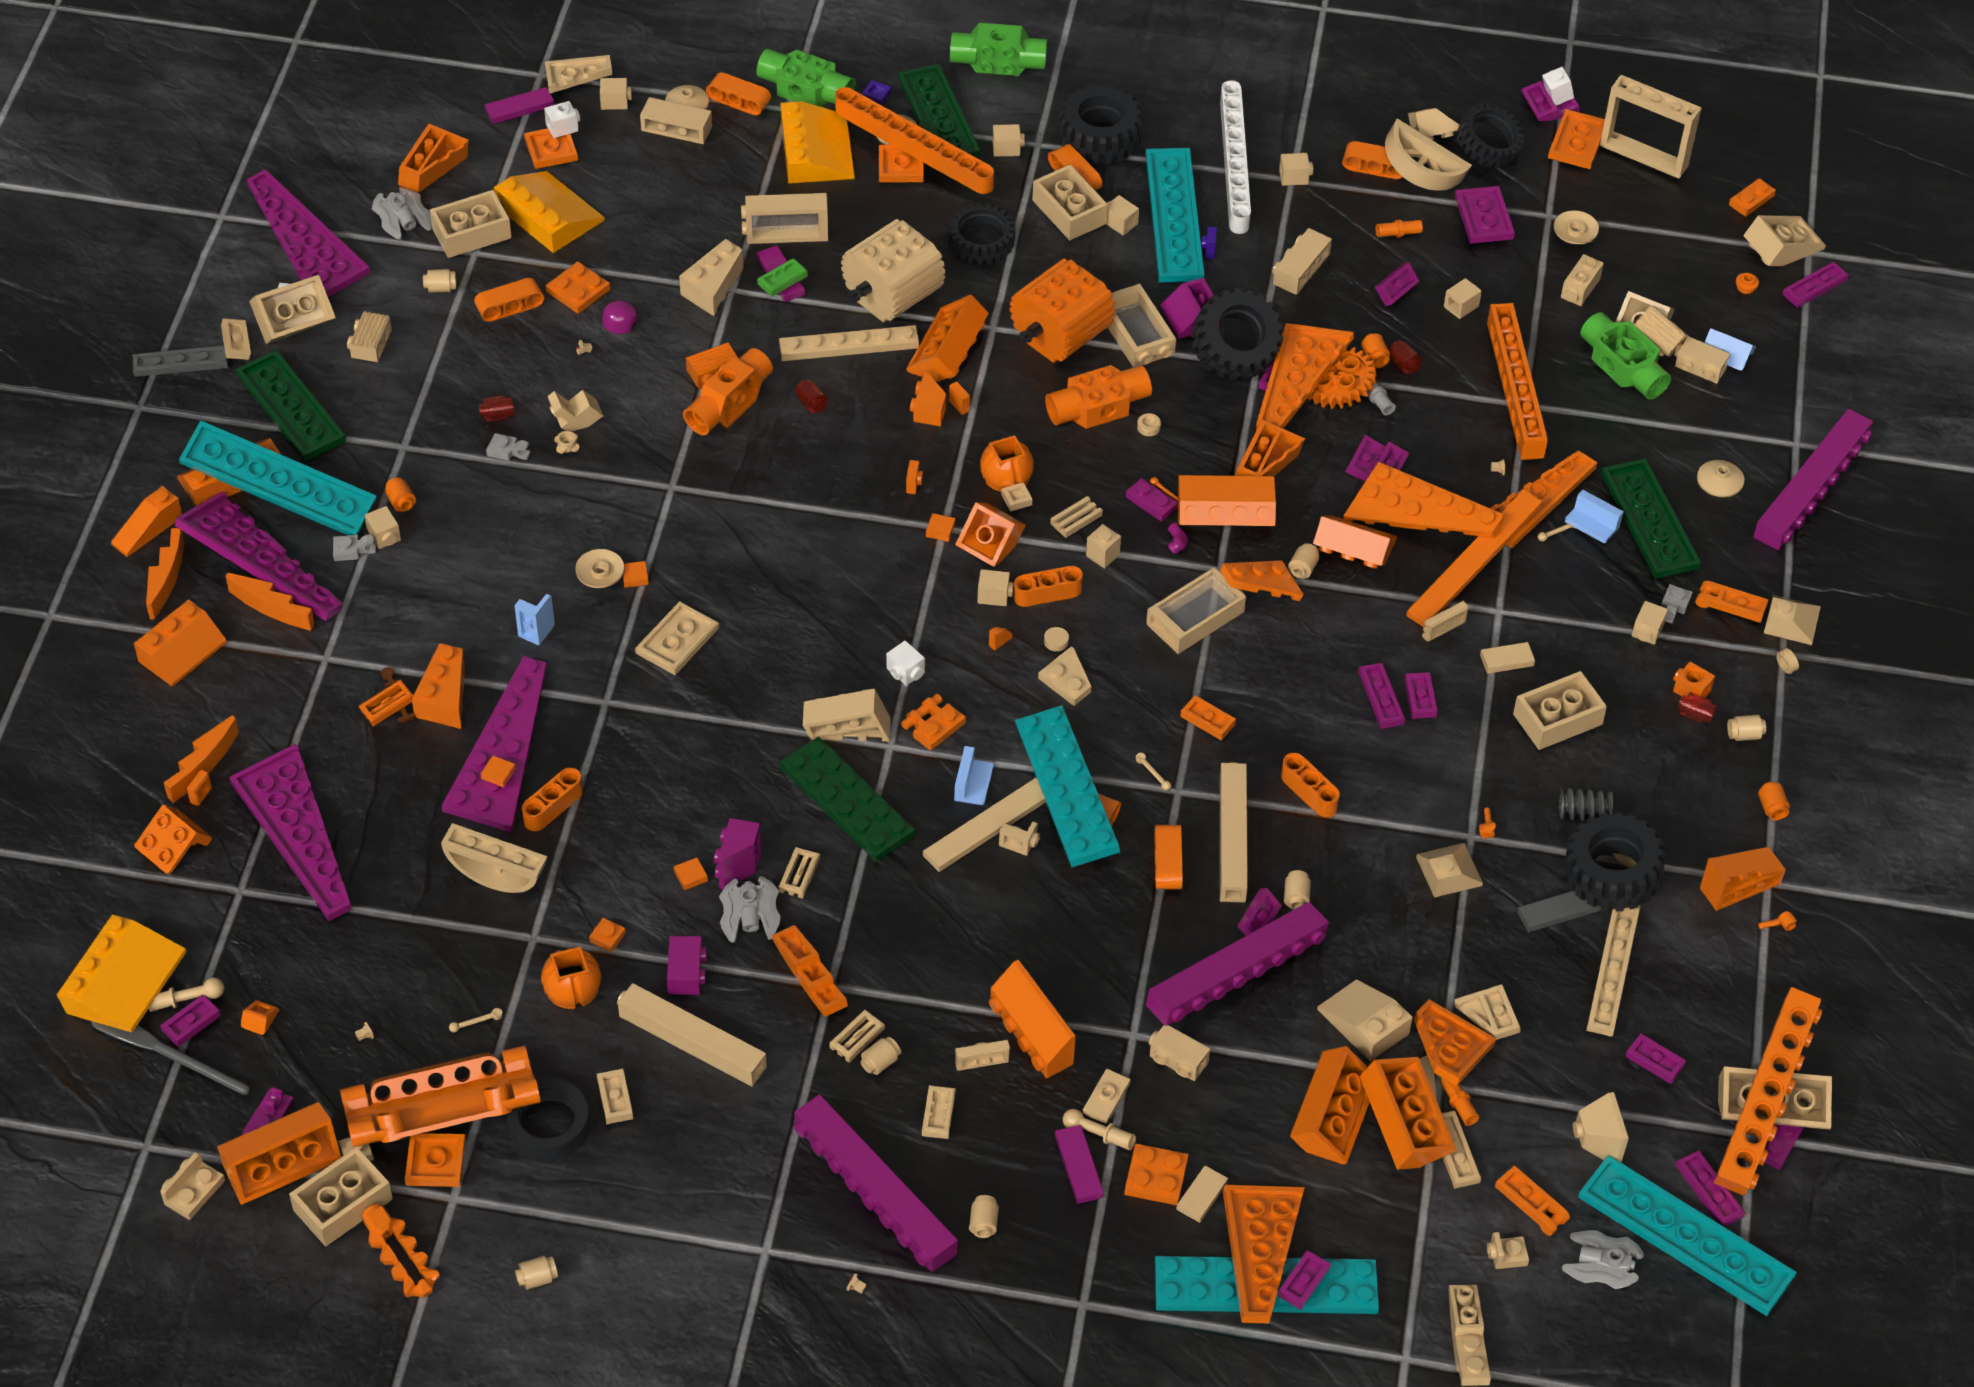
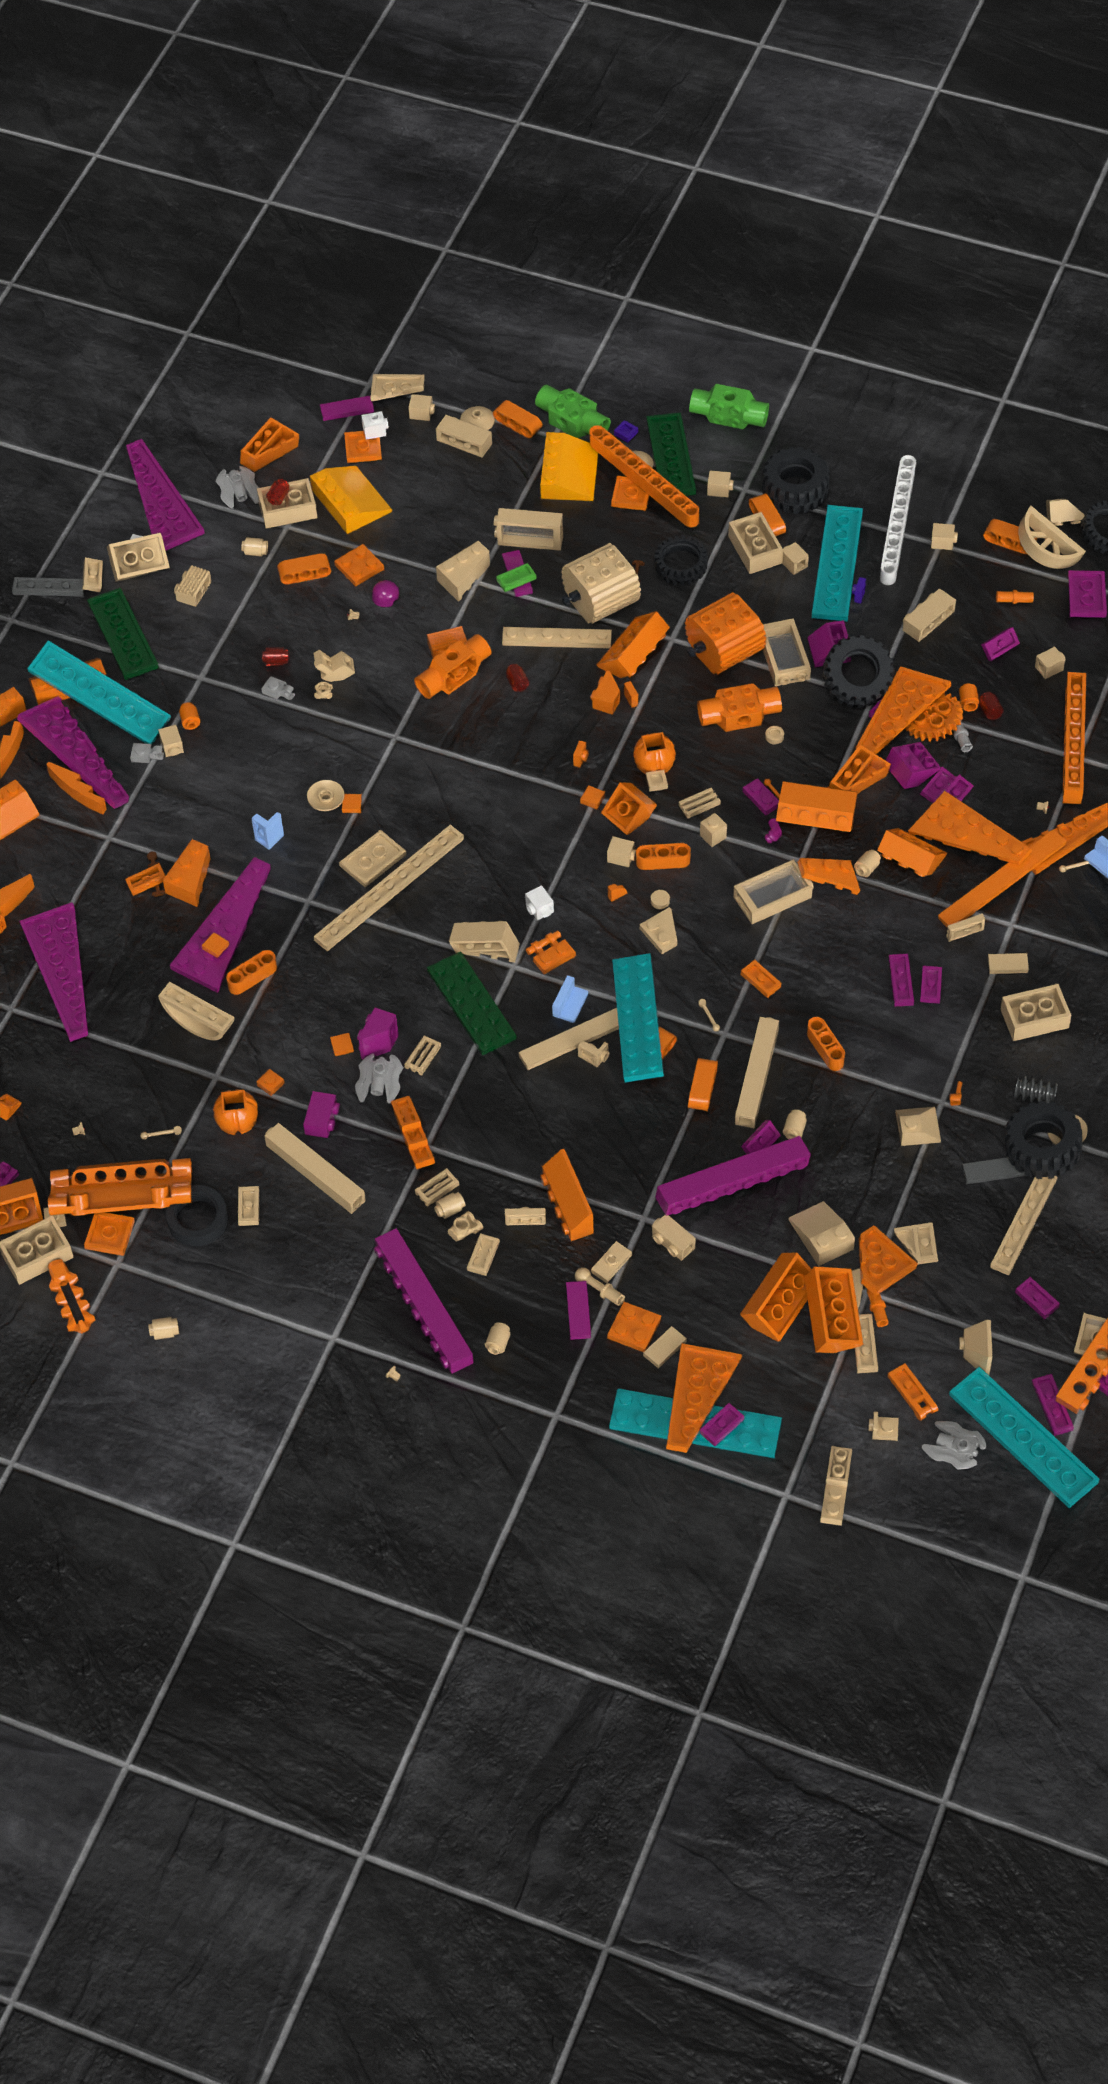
camera: 15 degrees right, 5 degrees up
none -> clear red brick [266,479,290,505]
none -> tan plate [314,825,464,951]
none -> tan plate [448,1211,483,1242]
none -> magenta slope [886,742,941,789]

